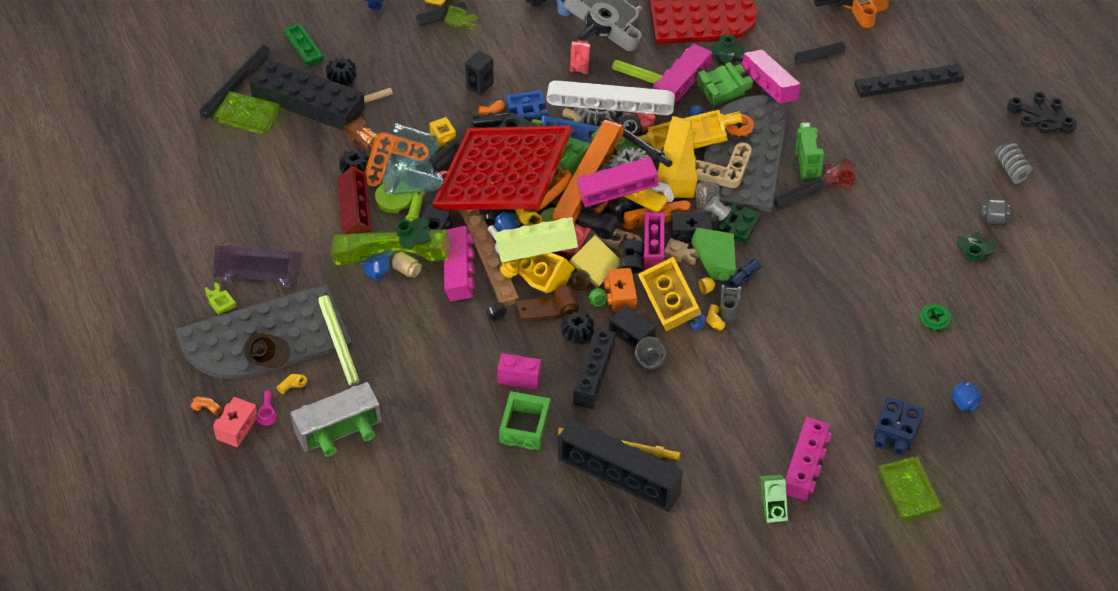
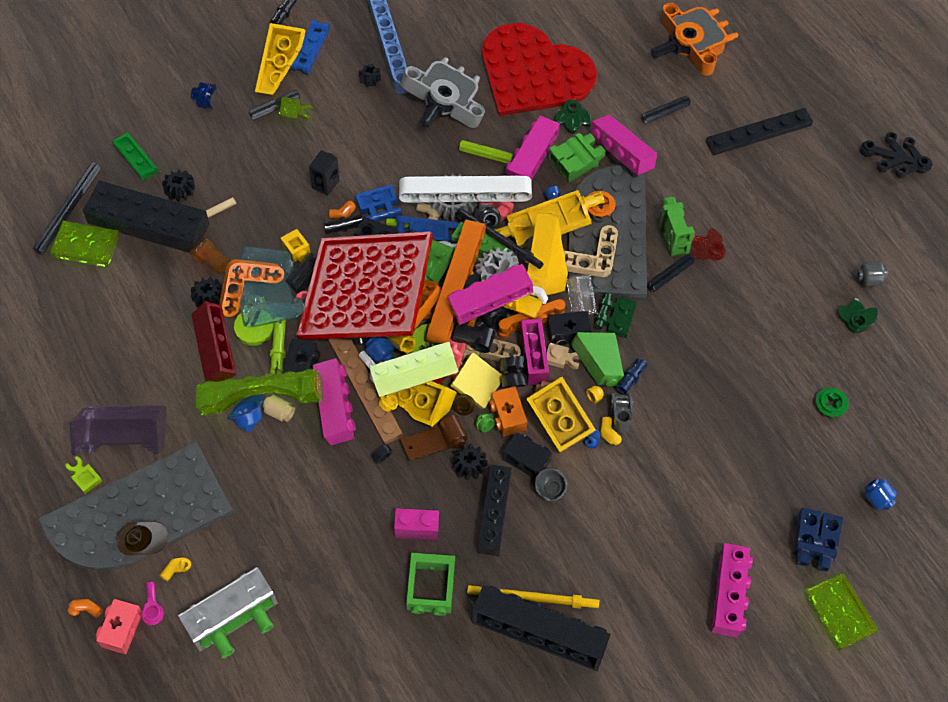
camera: 10 degrees left, 10 degrees up
yellowish green axle [319,295,359,386] -> none
dark green plate [396,218,431,249] -> none
coral hips [570,40,590,75] -> none
light grey bush [705,196,731,221] -> none
bright green slope [760,474,788,523] -> none
light grey piece [995,143,1032,184] -> none

